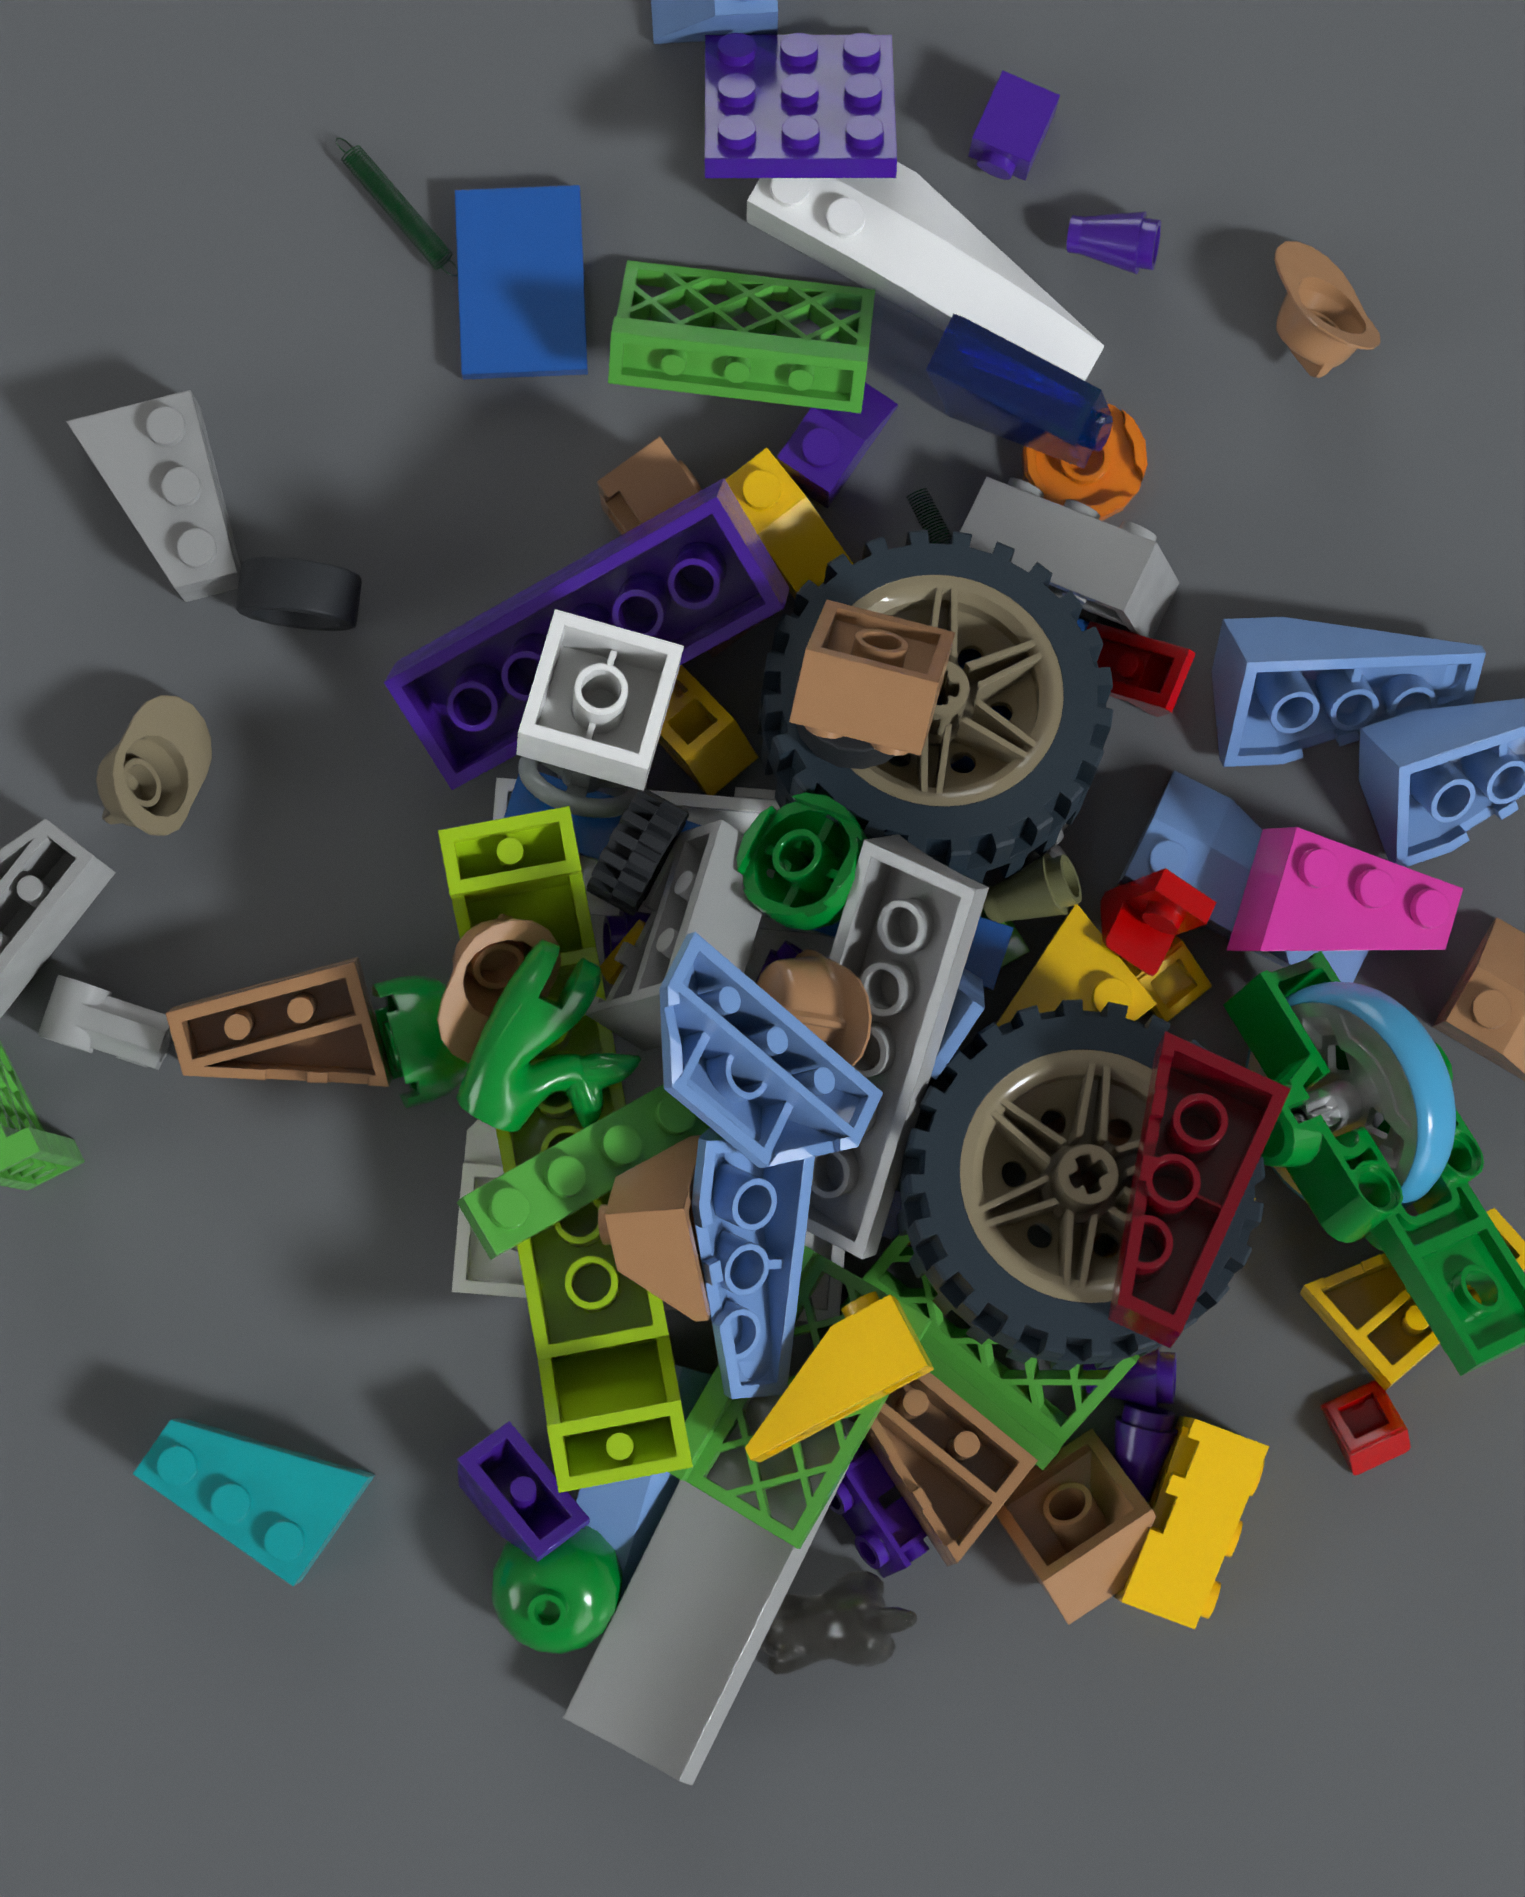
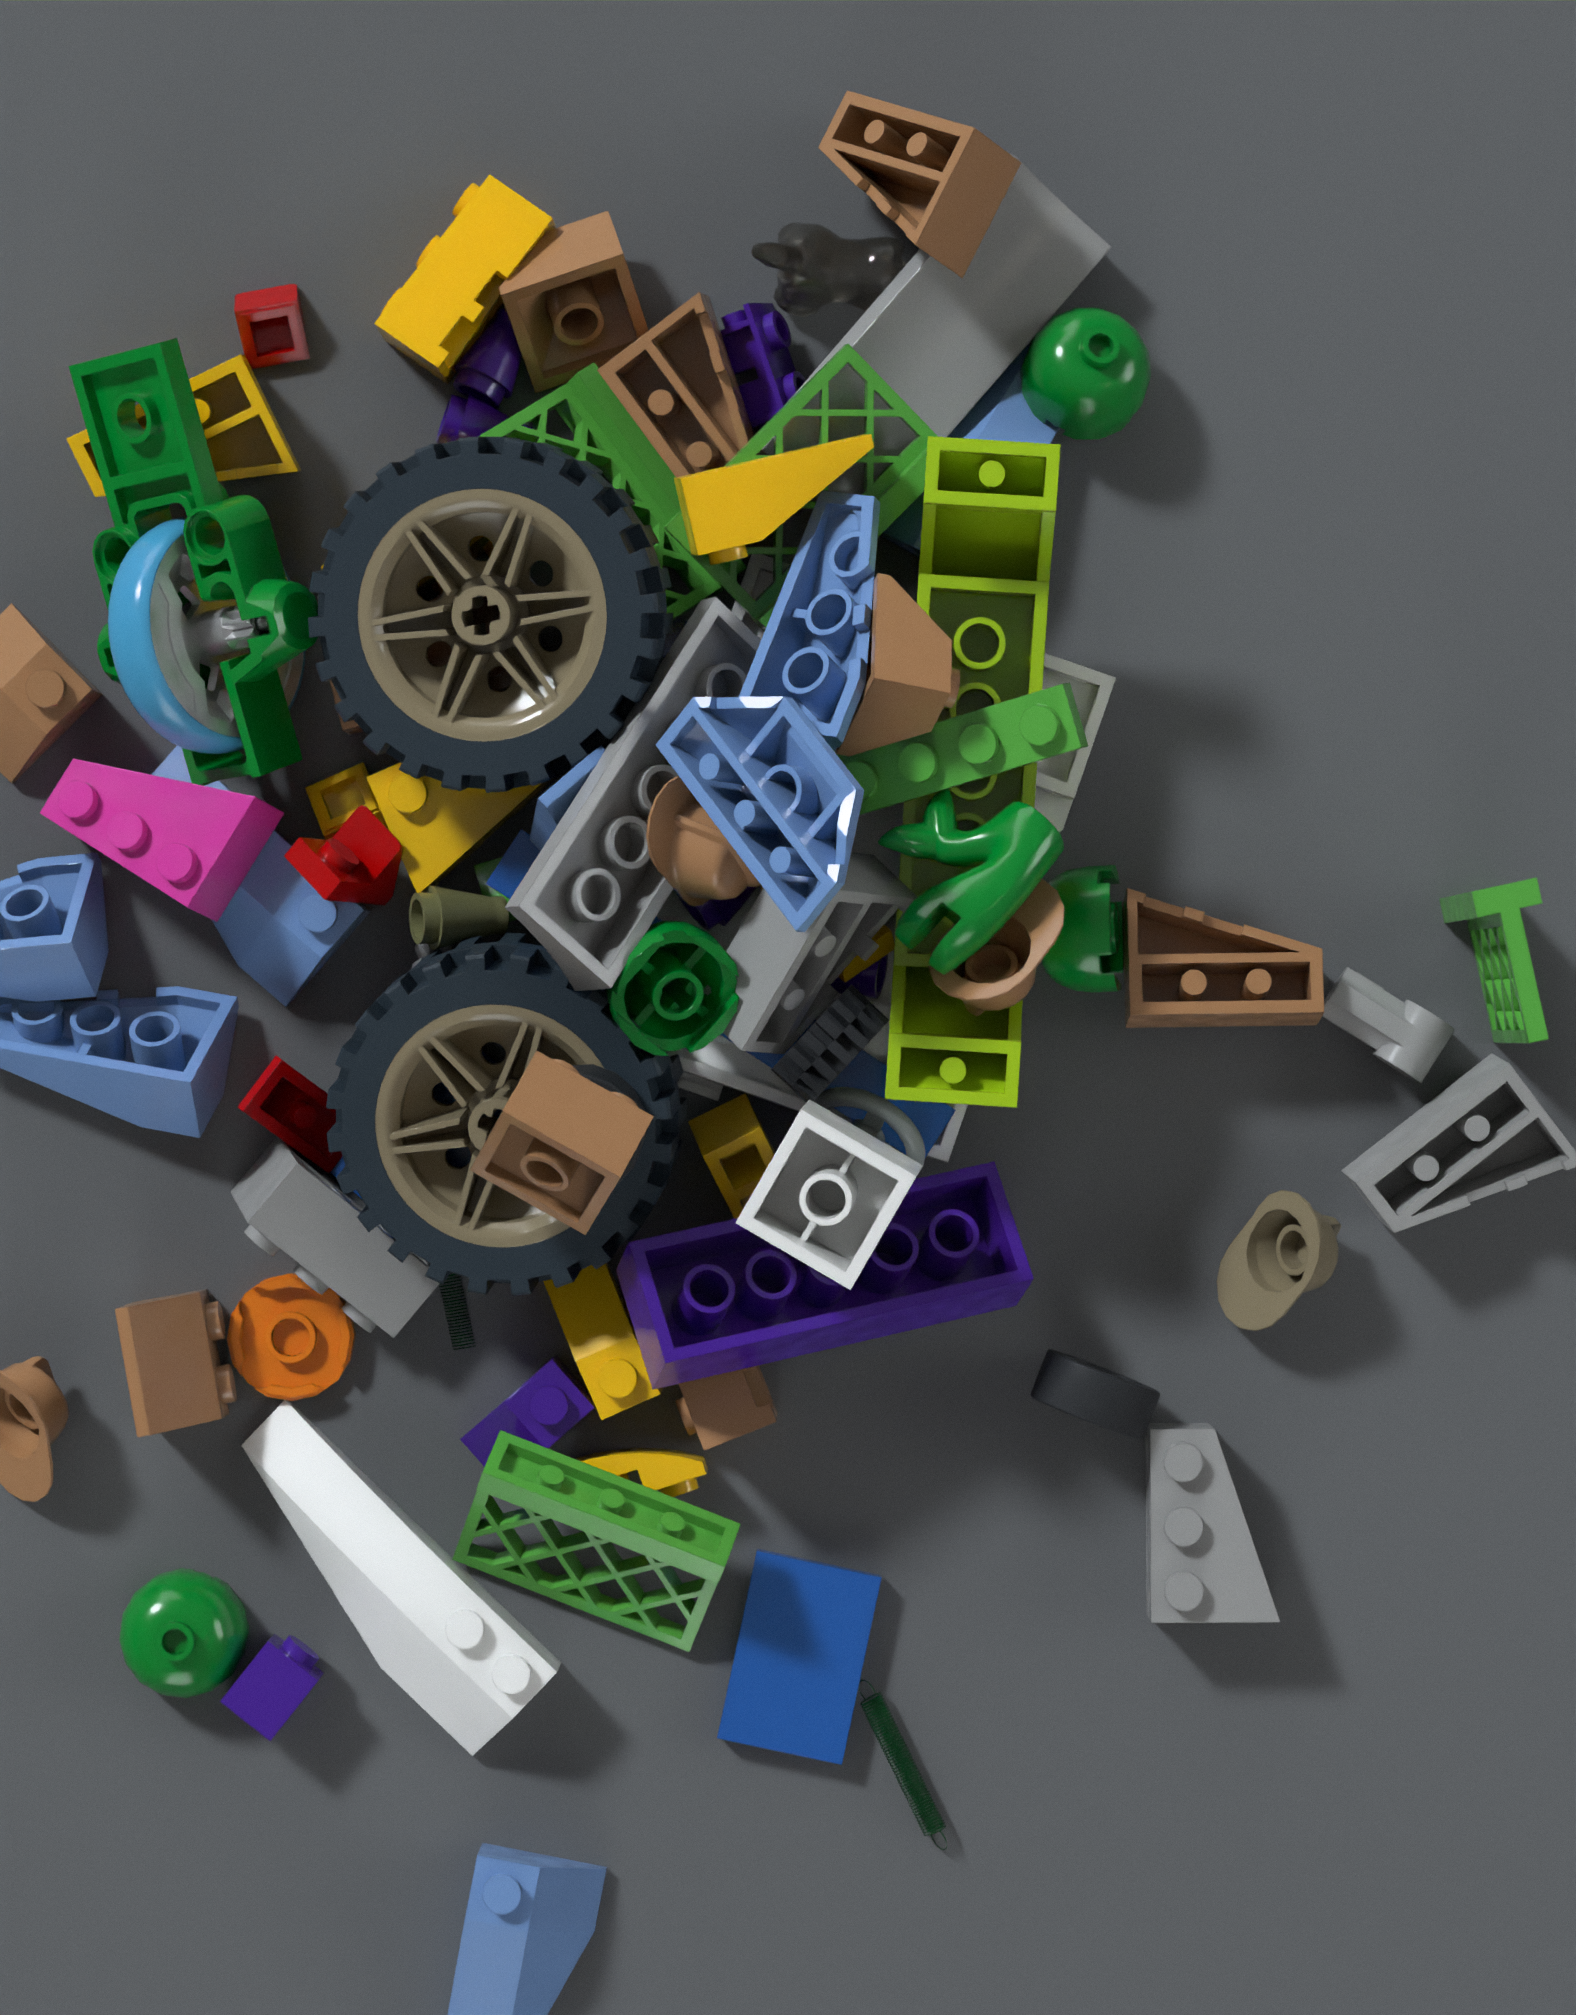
camera: 160 degrees left, 5 degrees up
teal wedge [133,1418,376,1586] -> none
dark purple slope [457,1421,590,1562] -> none
plate [705,33,897,178] -> none
clear blue slope [926,313,1113,468] -> none
dark purple cone [1066,211,1161,274] -> none
dark red wedge [1108,1031,1291,1349] -> none
none -> medium nougat slope [115,1289,237,1437]
none -> green cylinder [119,1568,249,1698]
none -> yellow slope [575,1448,708,1497]
none -> medium nougat wedge [818,90,1021,279]

